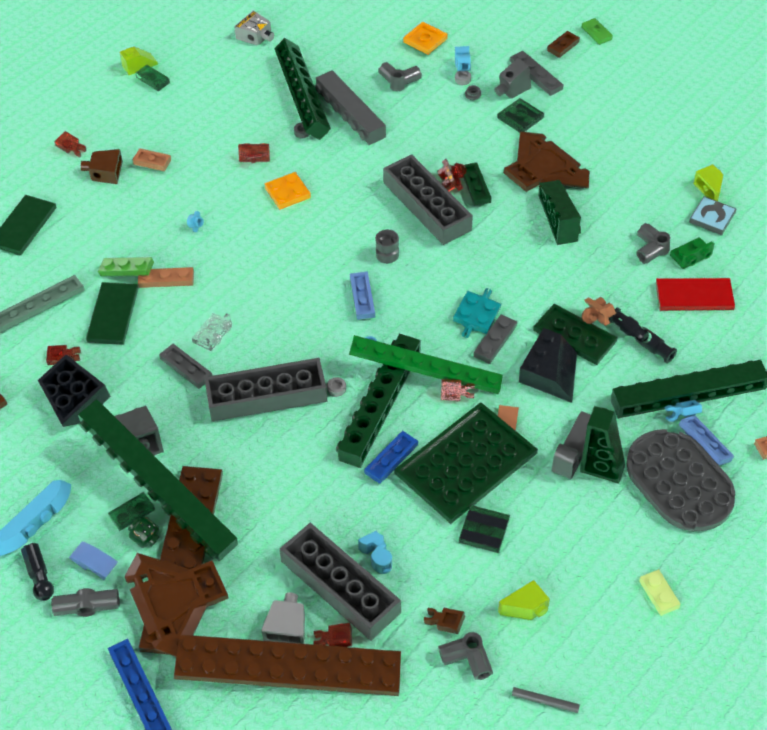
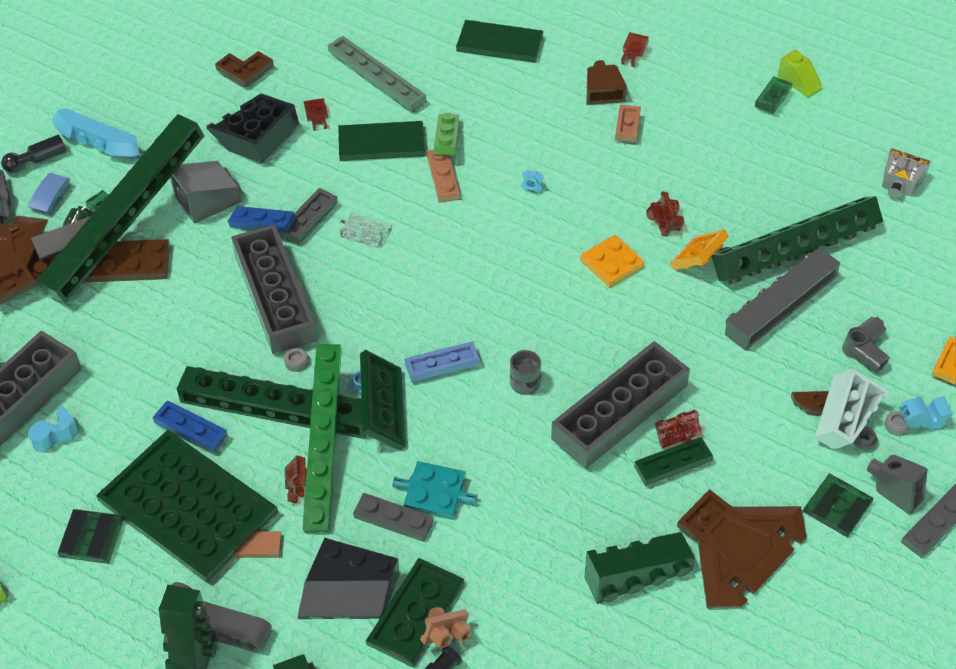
camera: 80 degrees right, 0 degrees up
none -> dark grey tile [31,216,91,260]
none -> blue plate [227,206,296,234]
none -> dark green tile [360,349,405,450]
none -> light orange plate [670,229,729,270]
none -> reddish brown plate [791,391,829,416]
none -> light aqua wedge [815,368,890,449]

